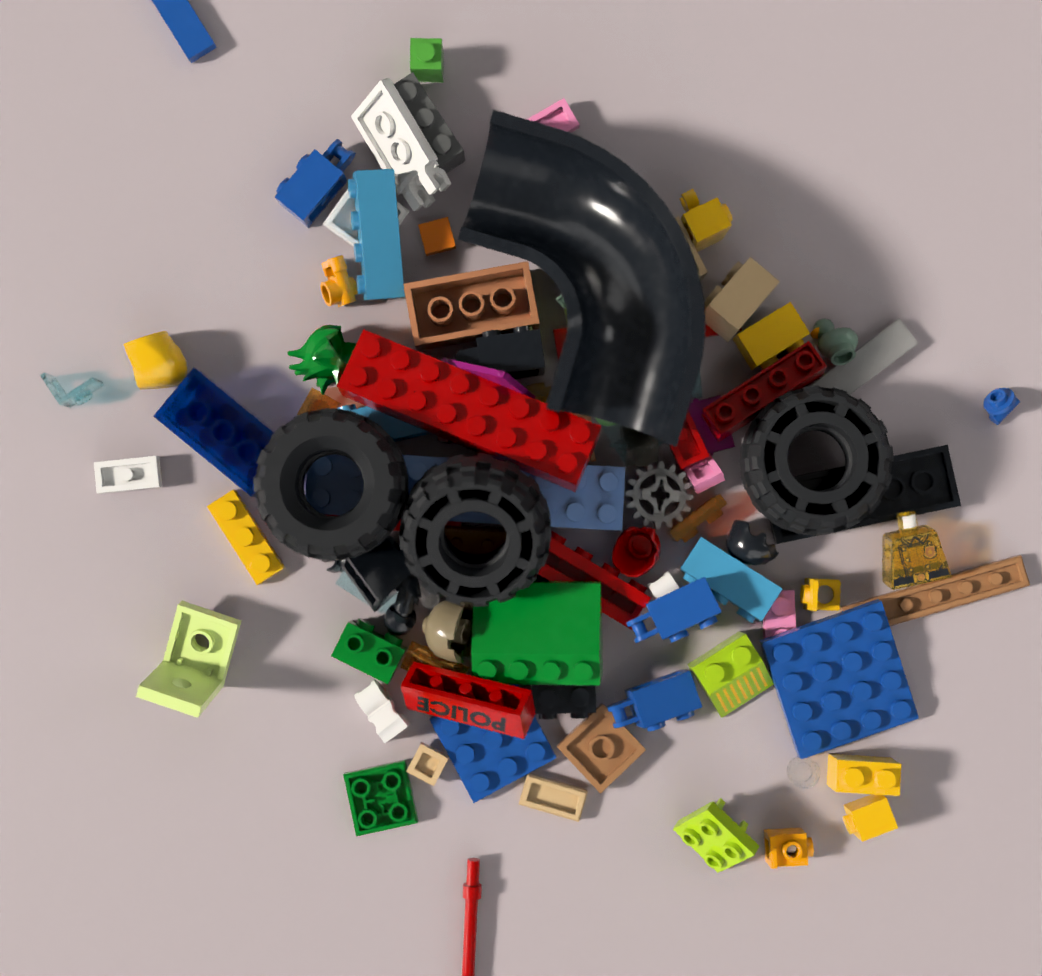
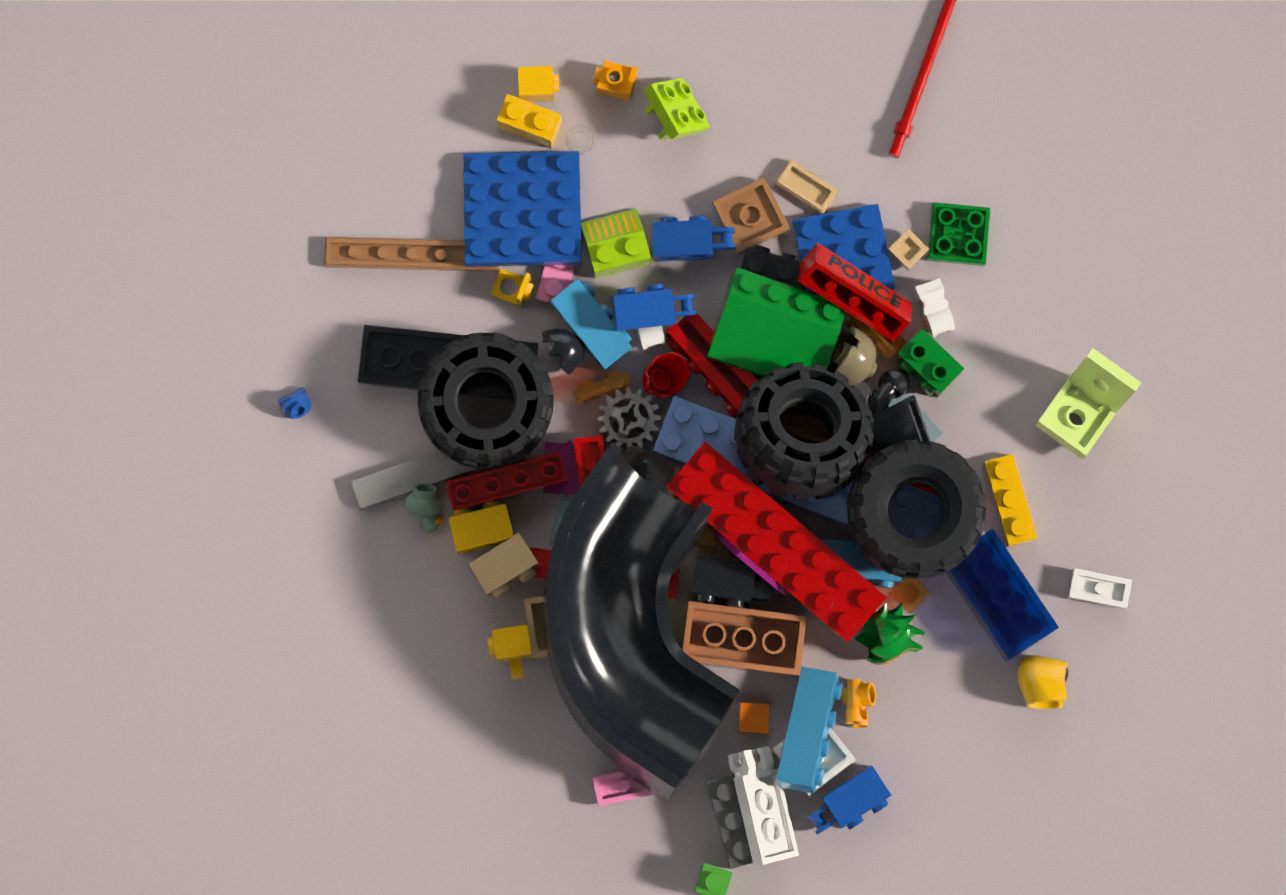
camera: 165 degrees left, 5 degrees down
clear light blue bracket [40,372,104,408] -> none
bright pink plate [683,453,725,494] -> none
clear yellow torso [882,511,951,590] -> none

